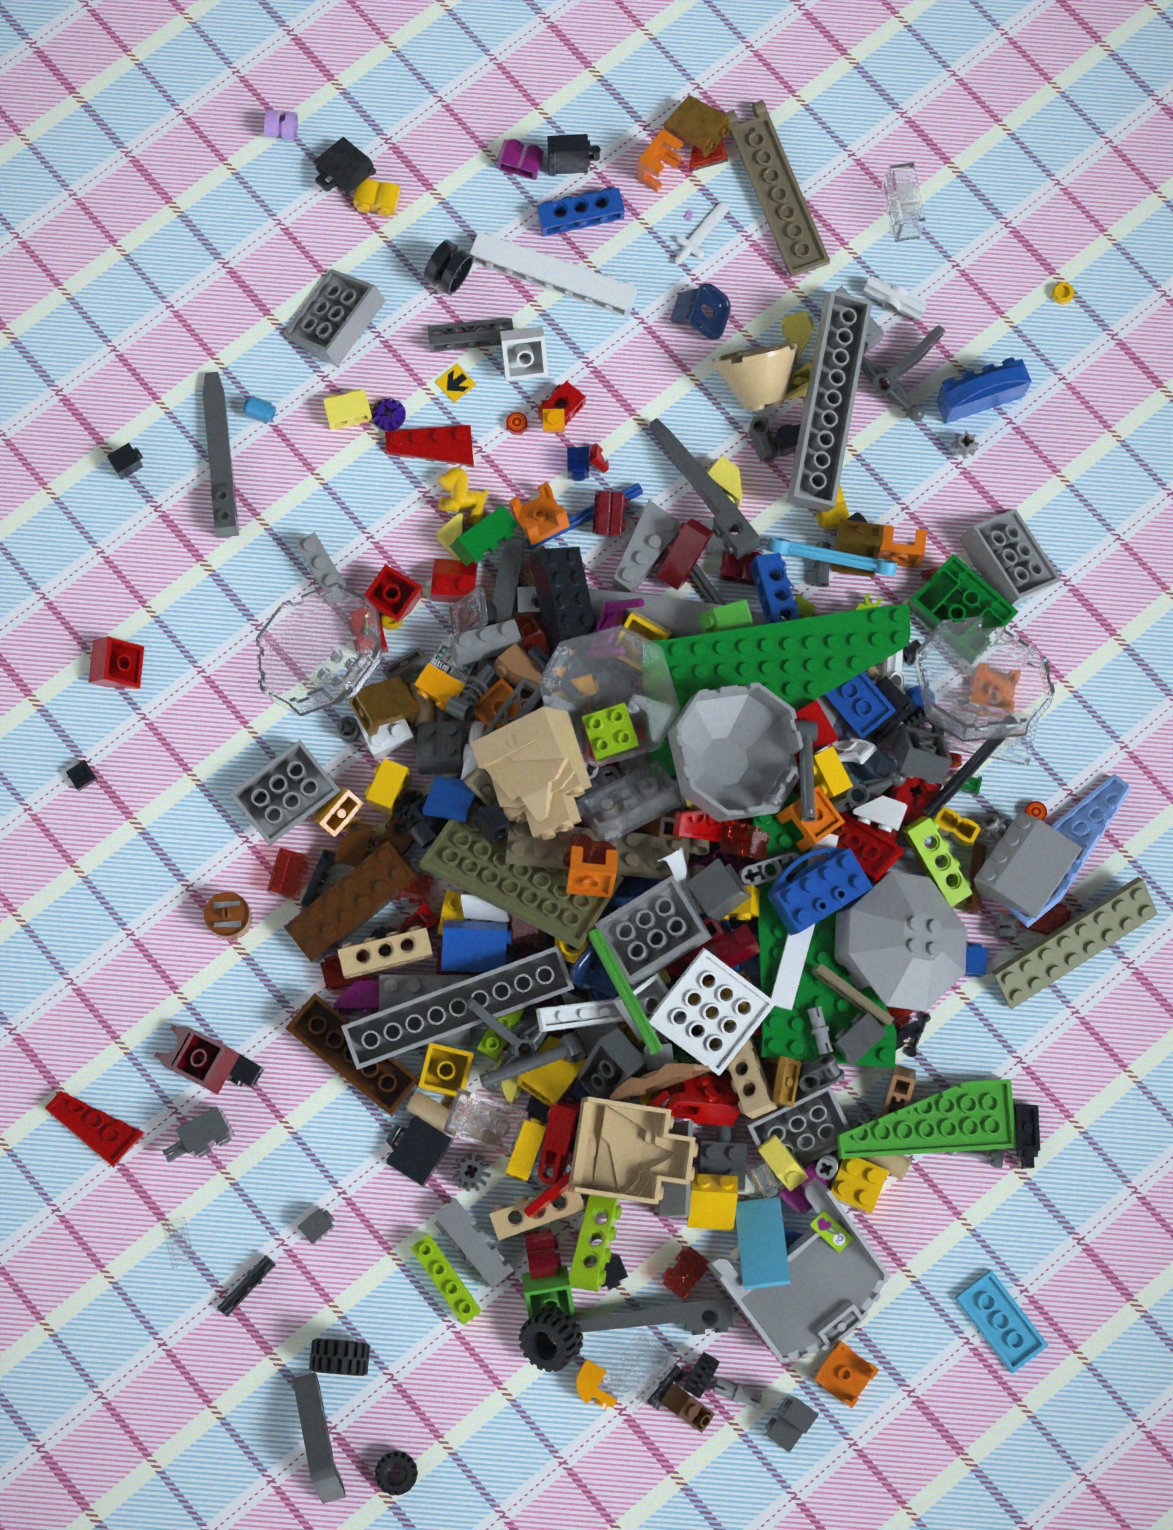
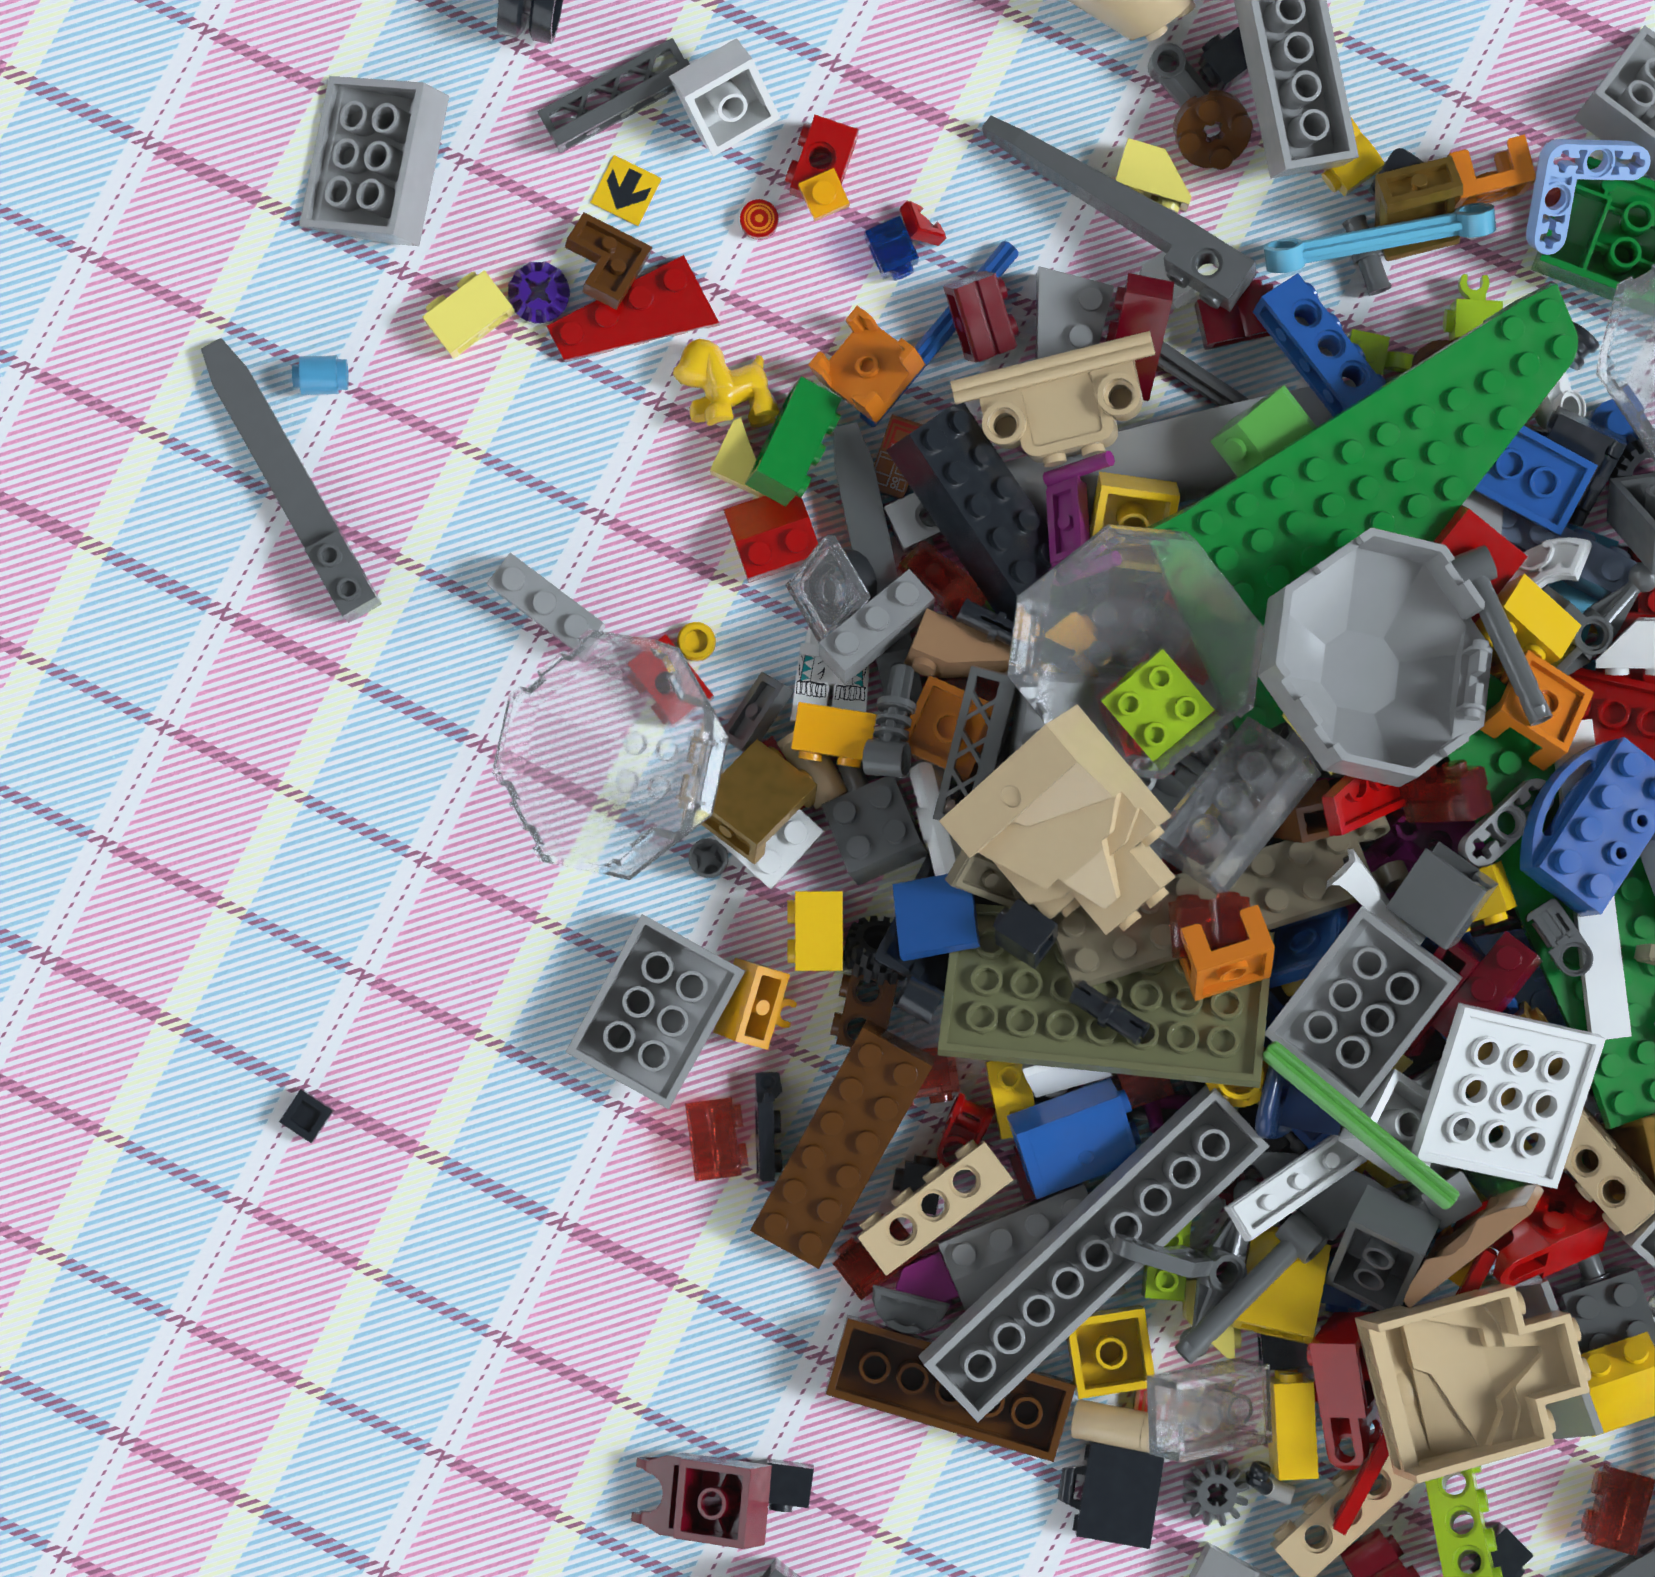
camera: 25 degrees left, 10 degrees up
red slope [88,636,144,689] -> none
black brick [107,443,143,480] -> none
dark orange piece [204,892,253,941] -> none
reddish brown slope [334,824,376,867] -> none
red slope [361,564,423,623] -> none
none -> reddish brown plate [564,212,652,310]
none -> dark grey tile [872,1284,950,1334]
none -> tan brick [950,331,1155,467]
none -> black pin [1069,980,1150,1046]
none -> reddish brown plate [1173,90,1253,170]
none -> arm [1245,1460,1296,1505]
none -> dark grey piece [1525,899,1593,977]
none -> light blue beam [1526,139,1650,255]

